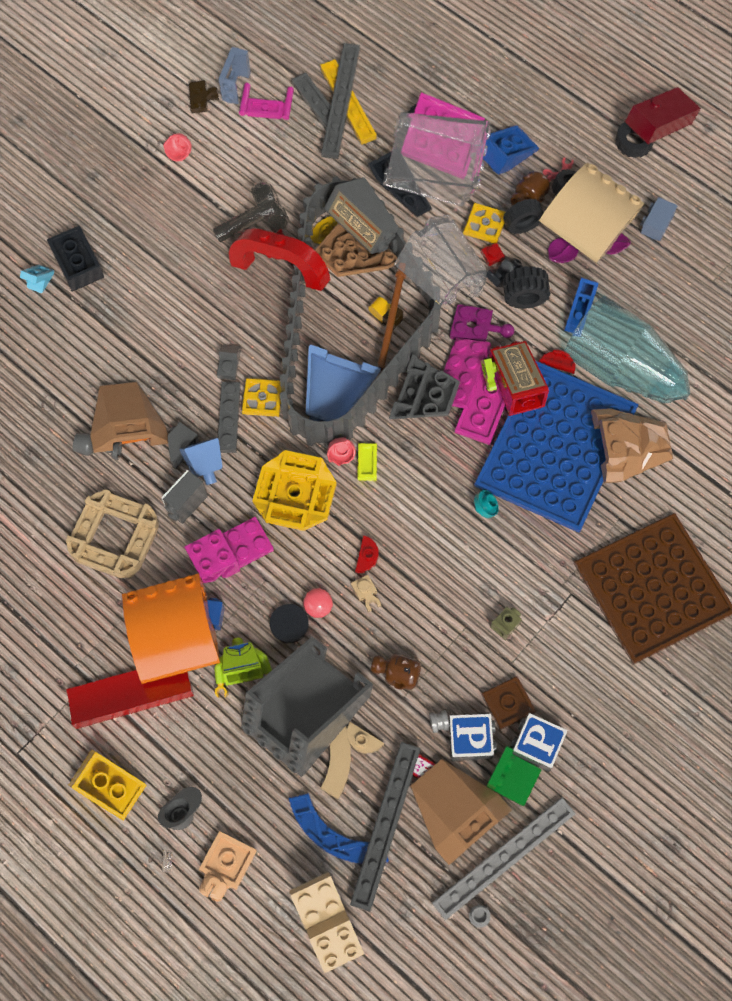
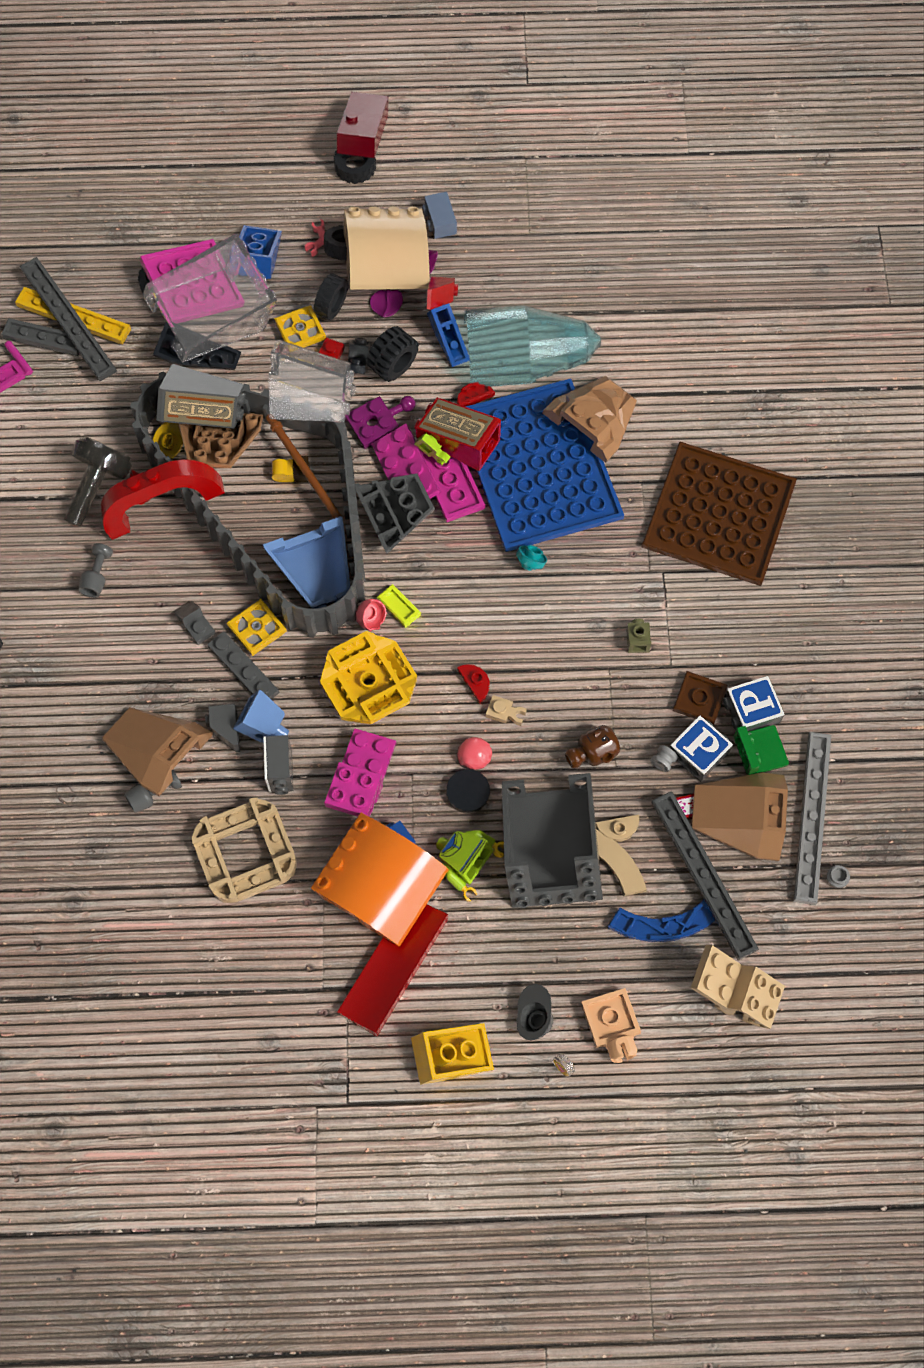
camera: 45 degrees left, 0 degrees up
reddish brown piece [511,171,550,205] -> none
none -> dark grey piece [78,543,113,598]
none -> red slope [427,277,458,310]

